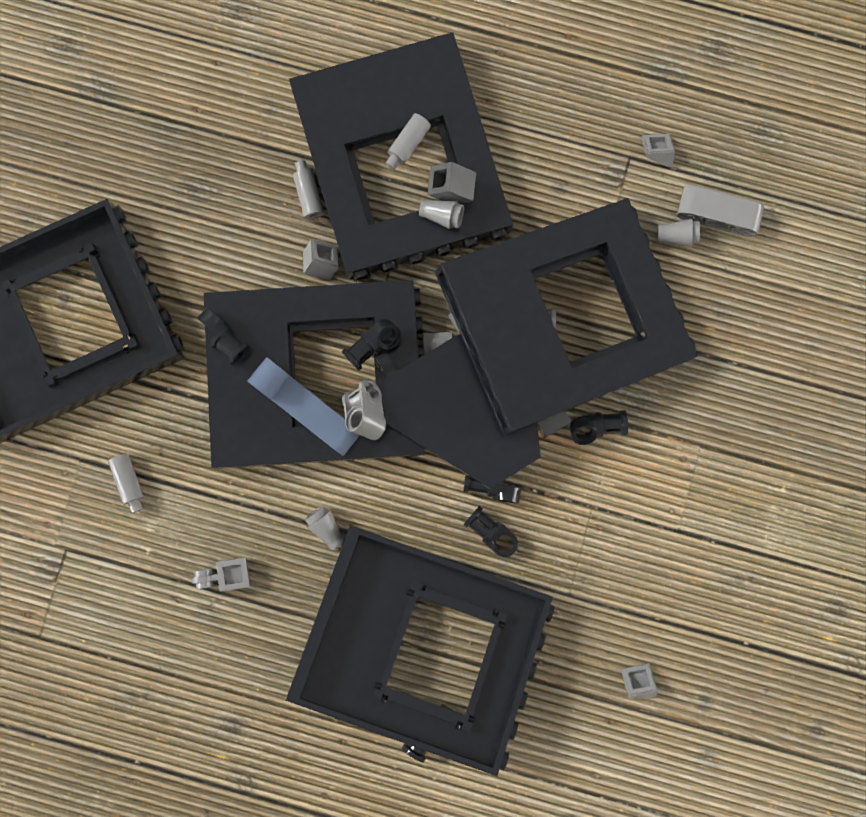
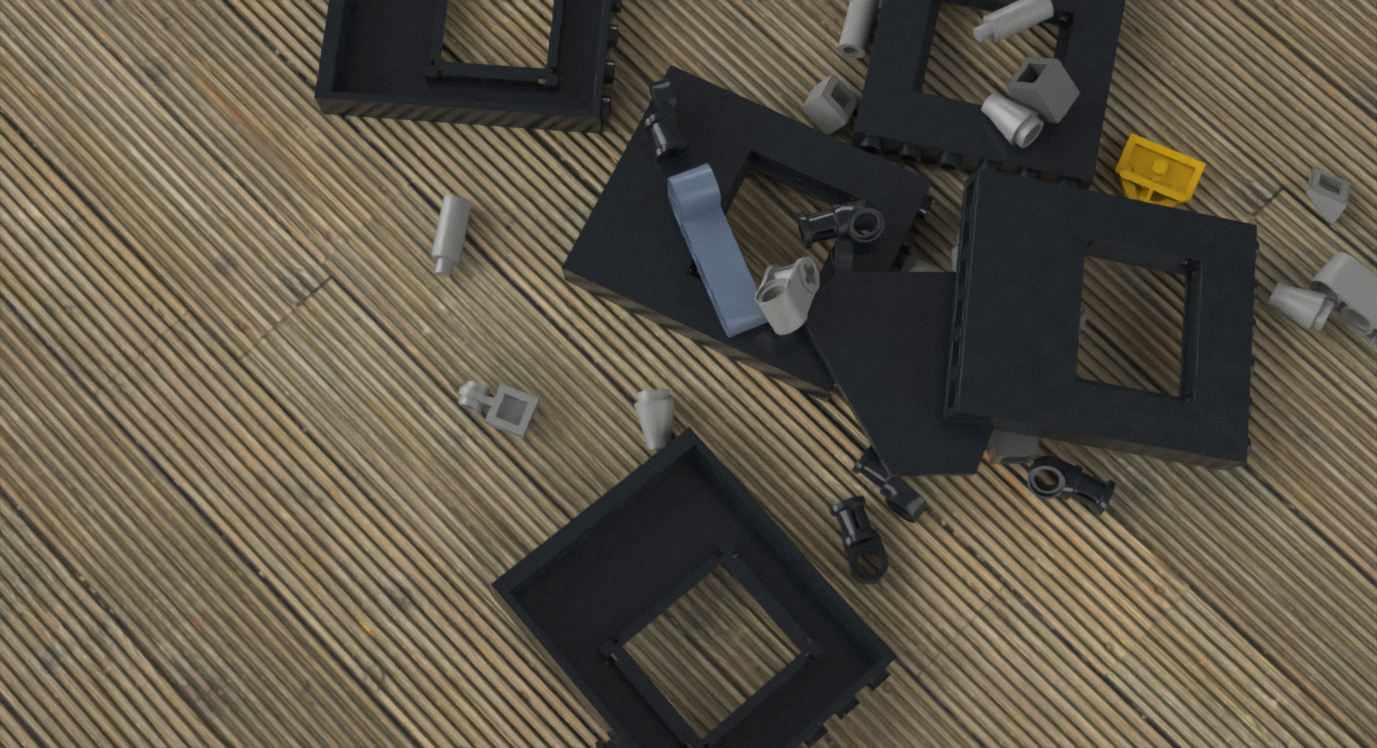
camera: 35 degrees right, 10 degrees down
none -> yellow slope [1114,133,1206,207]

